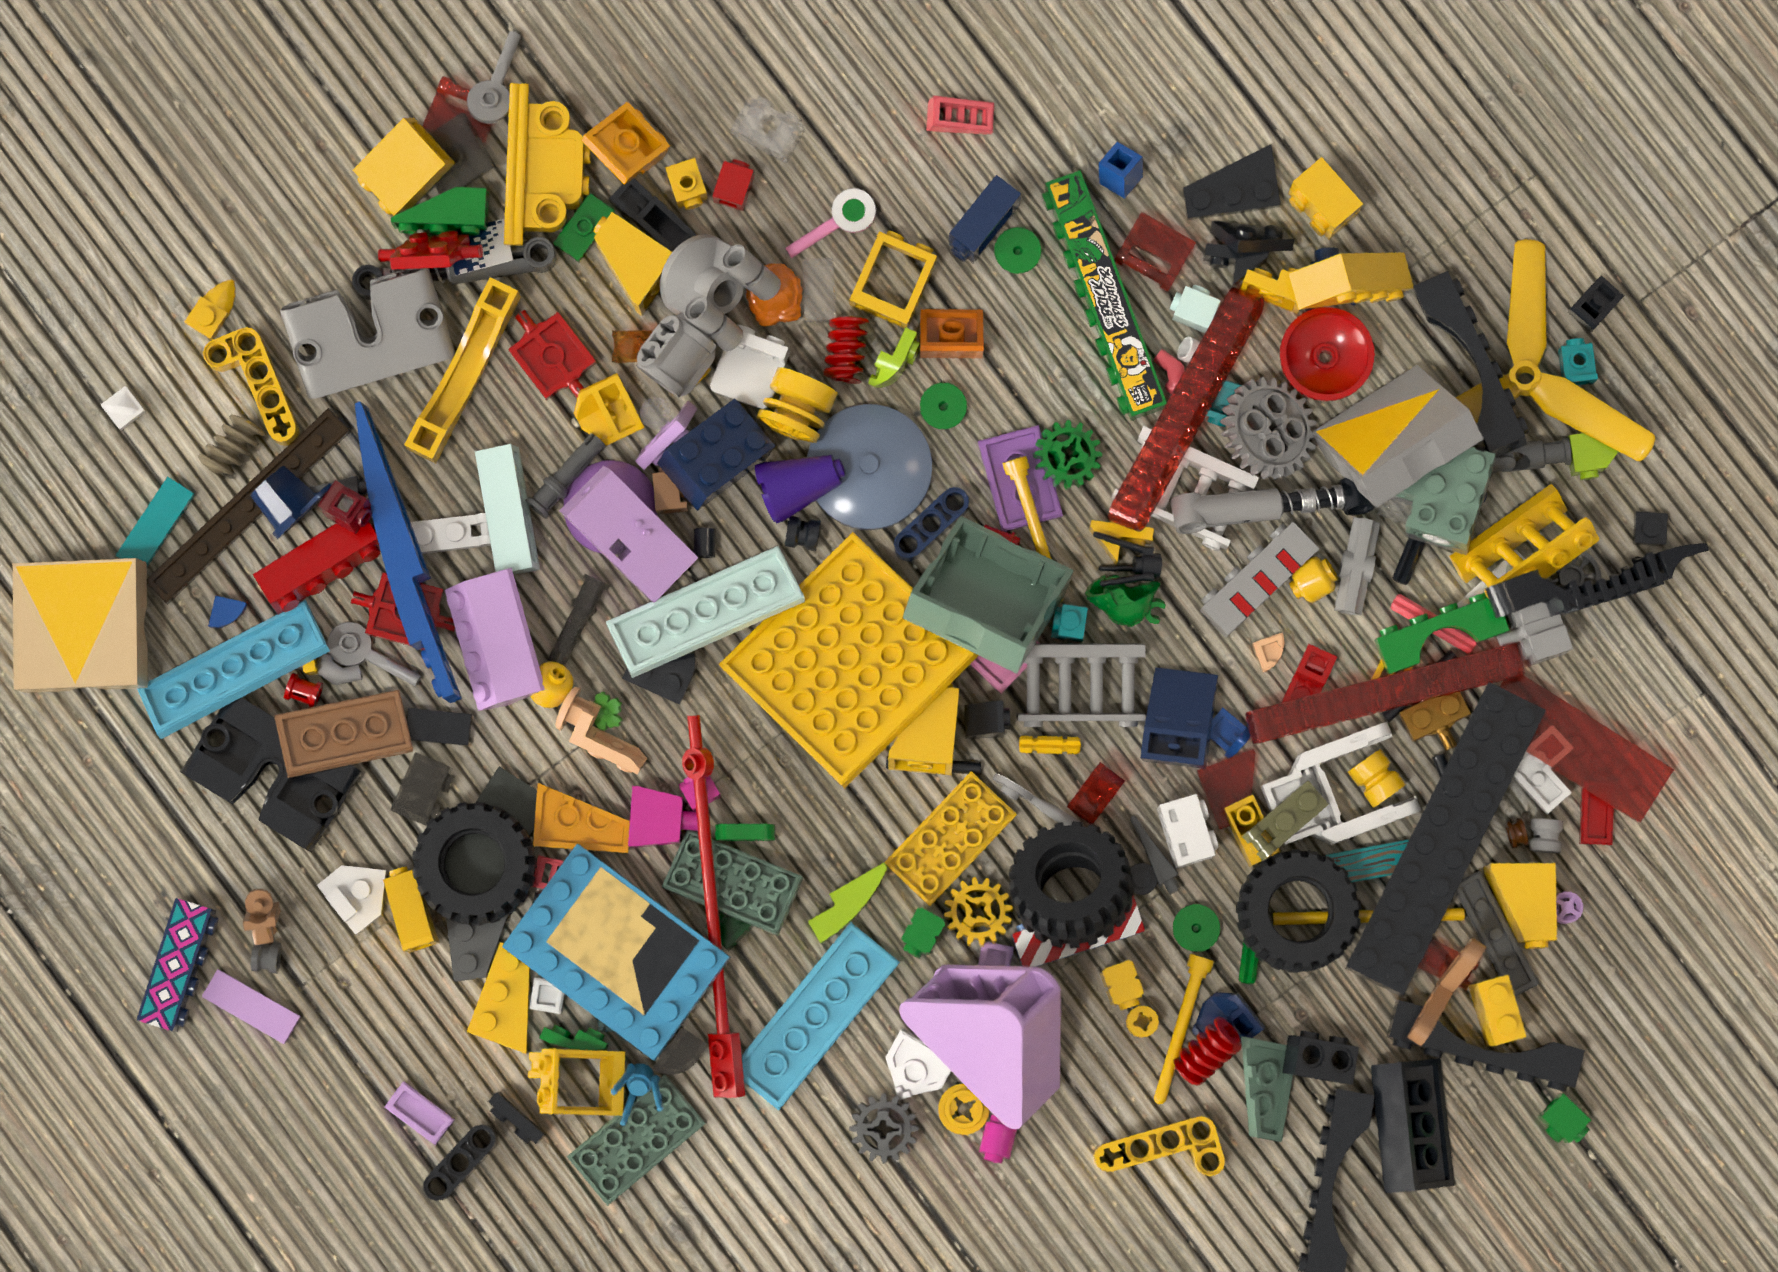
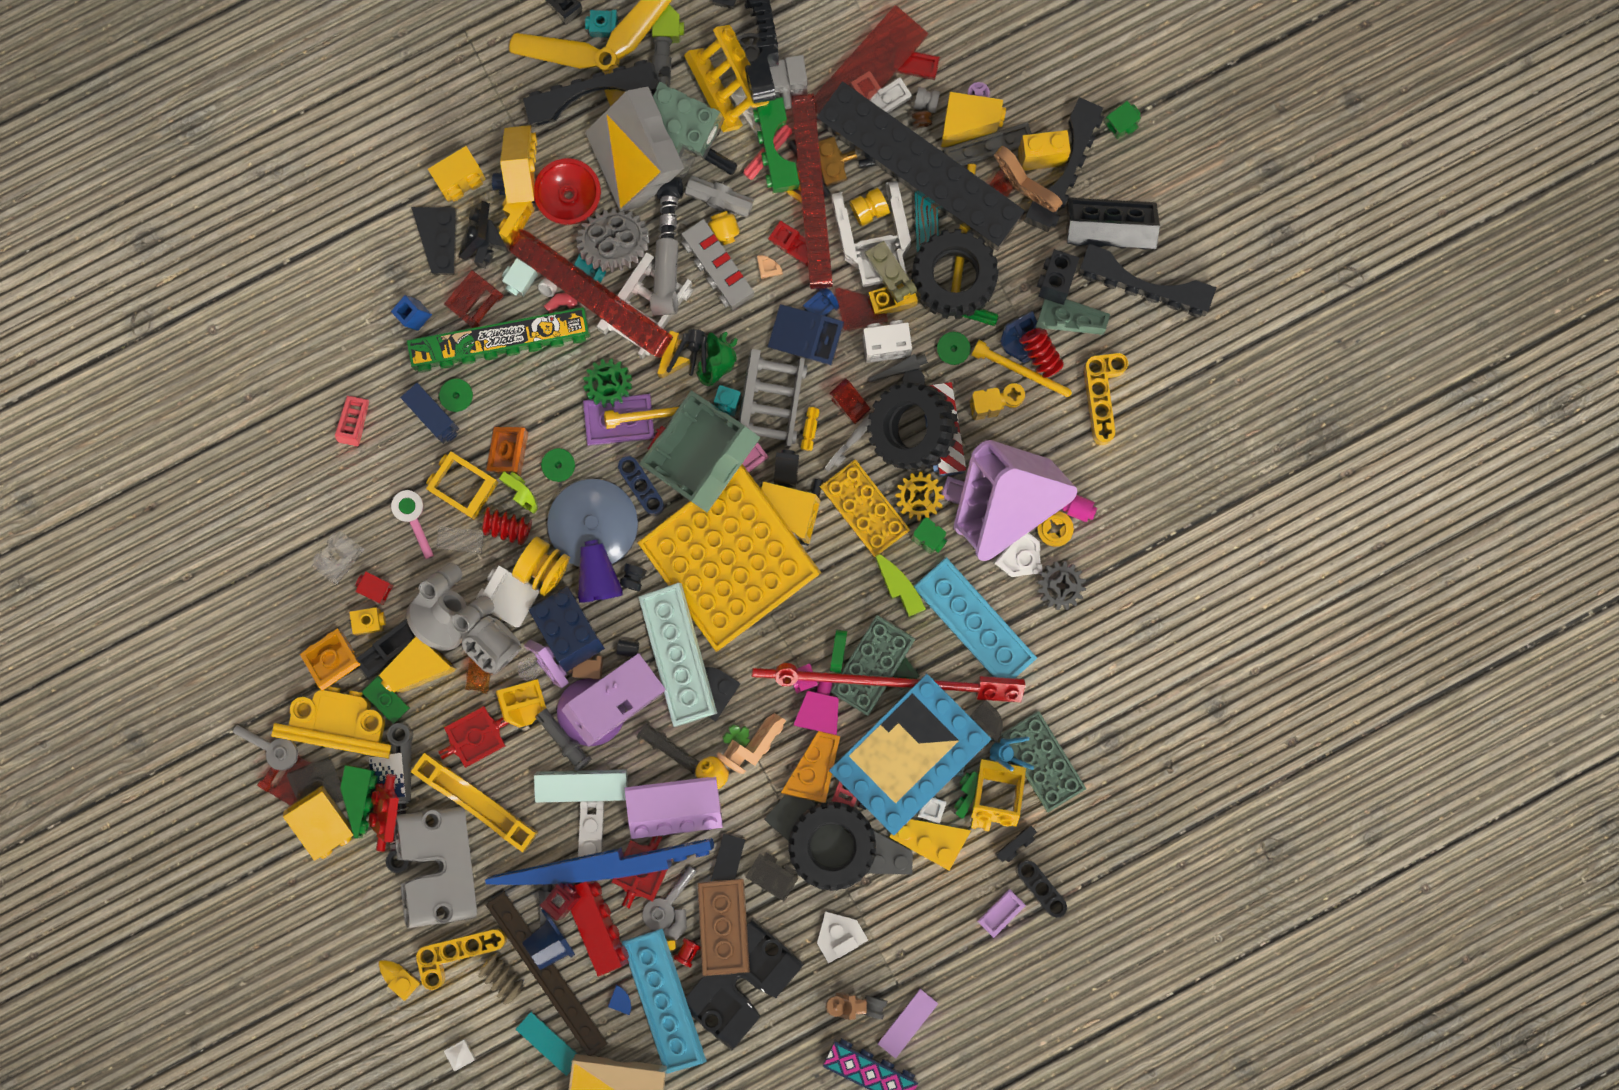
camera: 85 degrees left, 0 degrees up
yellow slope [383,866,440,953] -> none
orange hair [746,263,803,326] -> none

